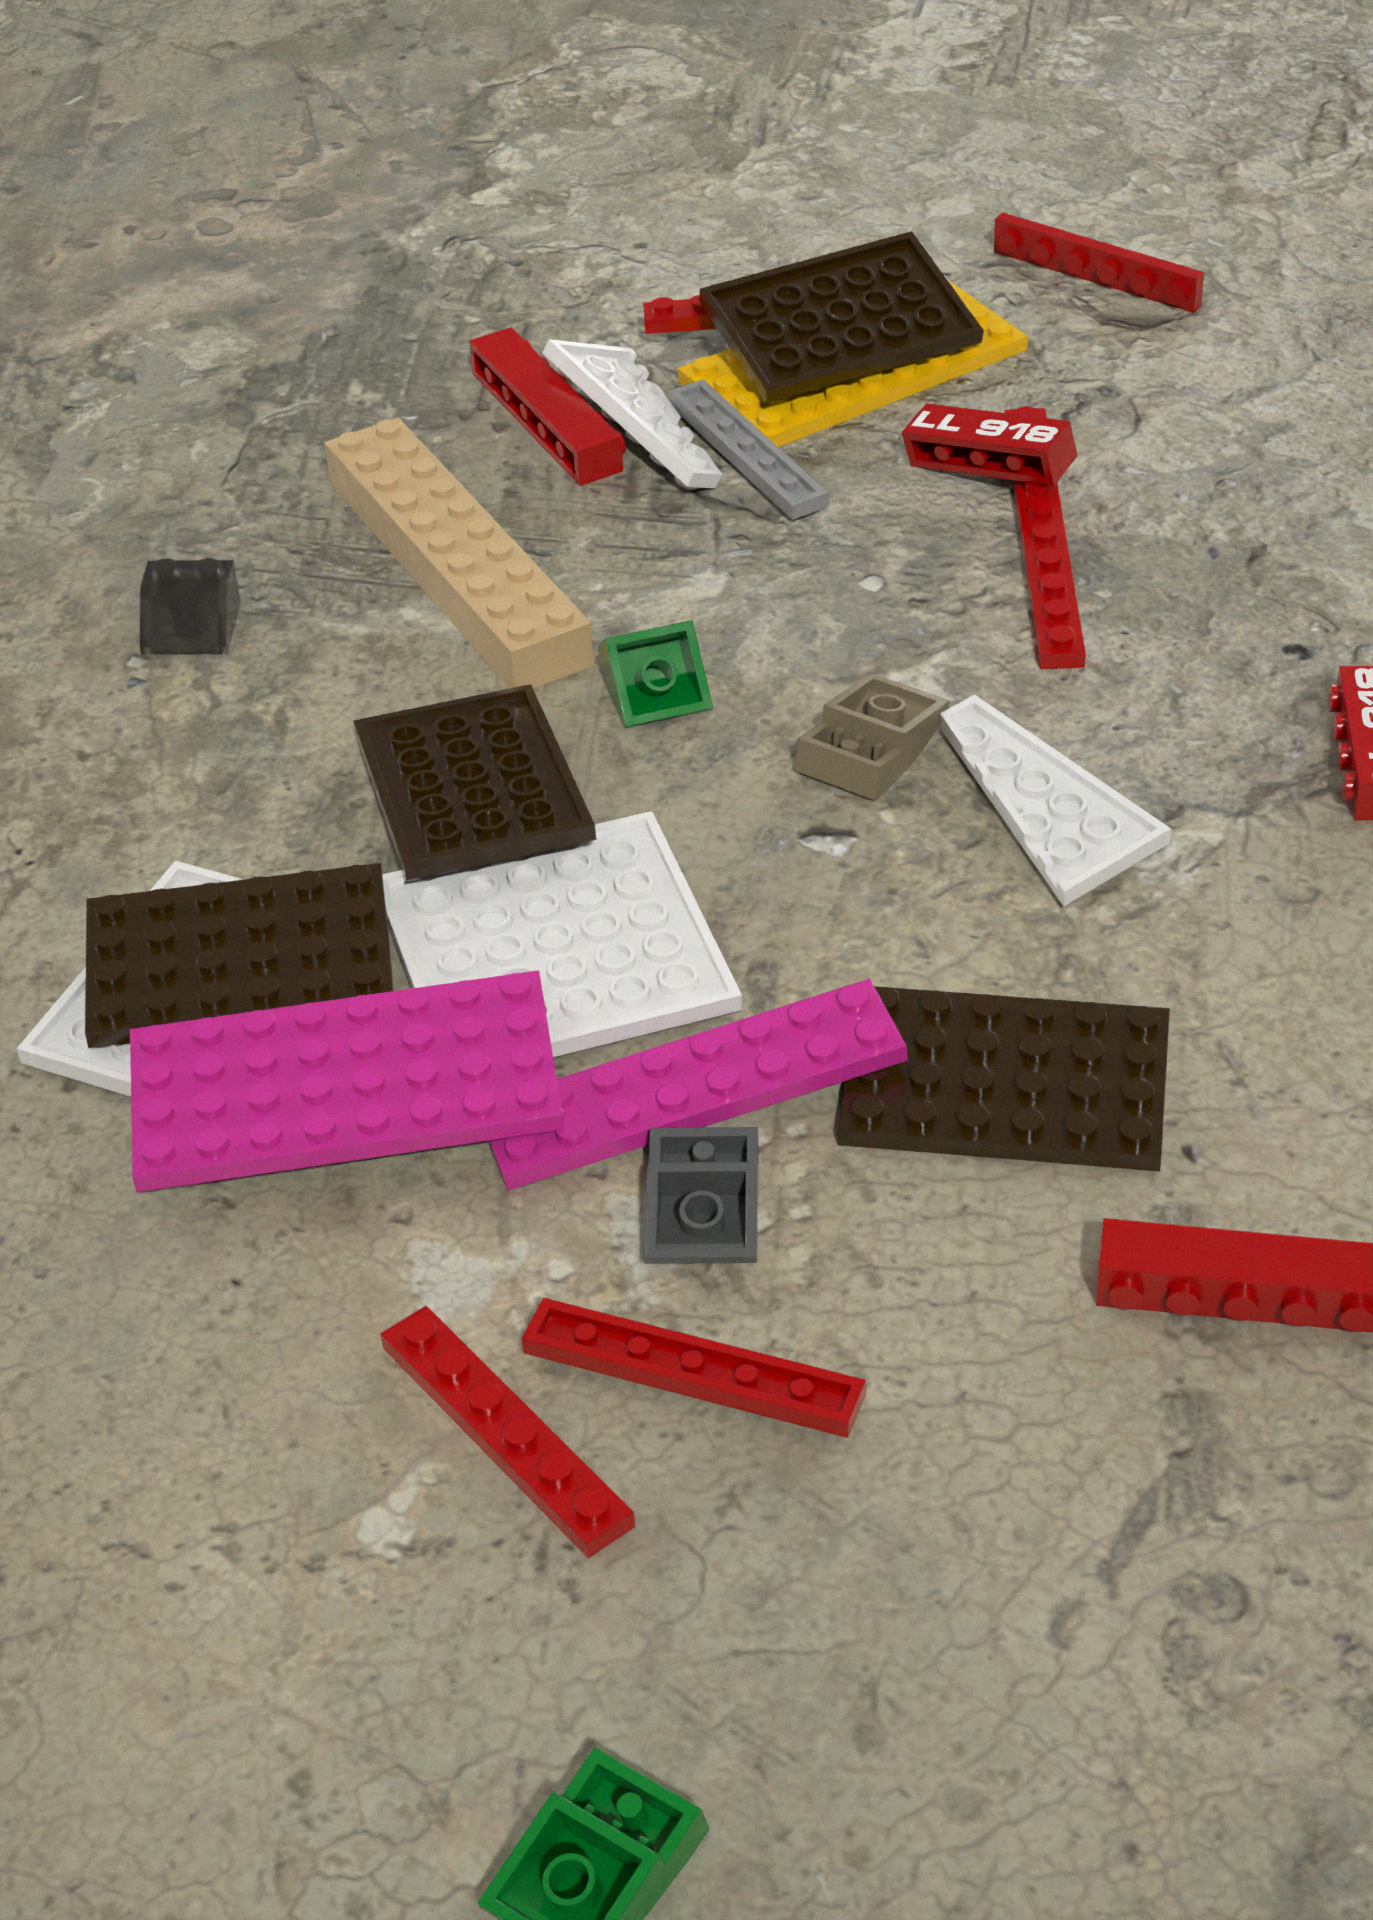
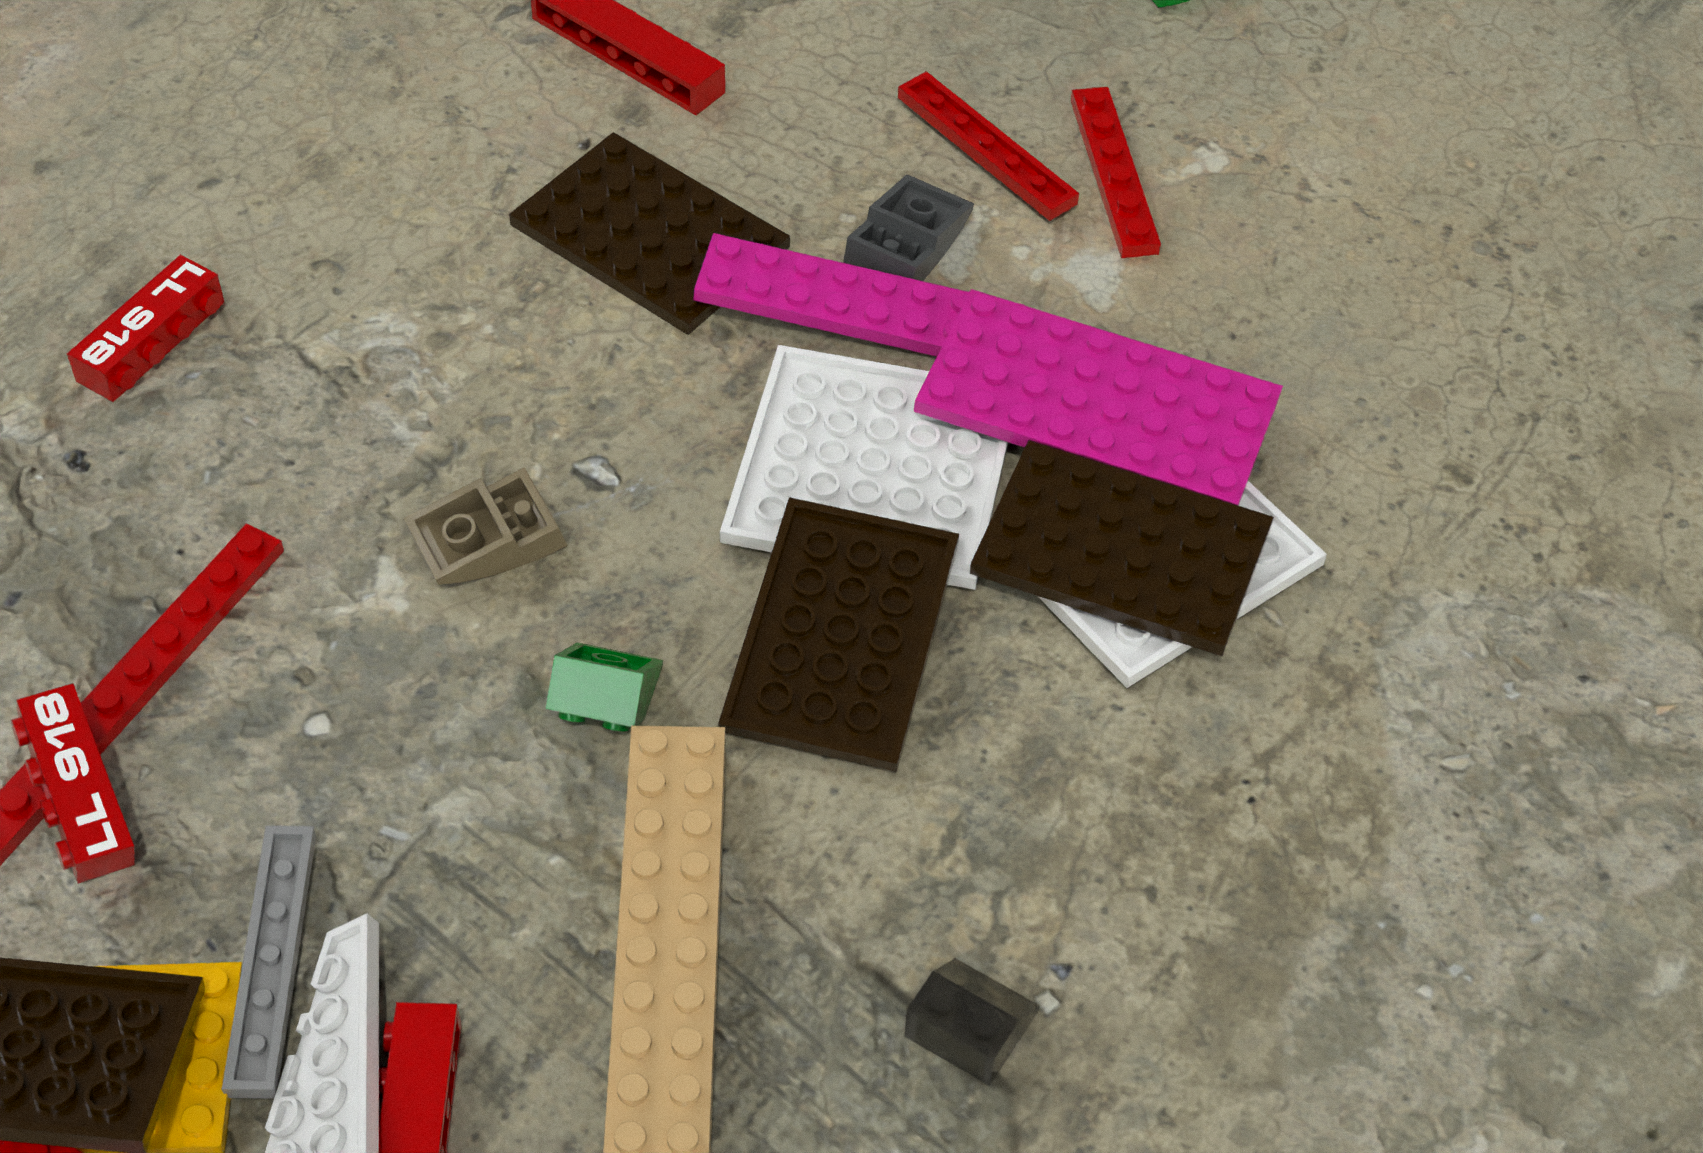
camera: 155 degrees left, 10 degrees up
white wing [940,695,1171,907] -> none

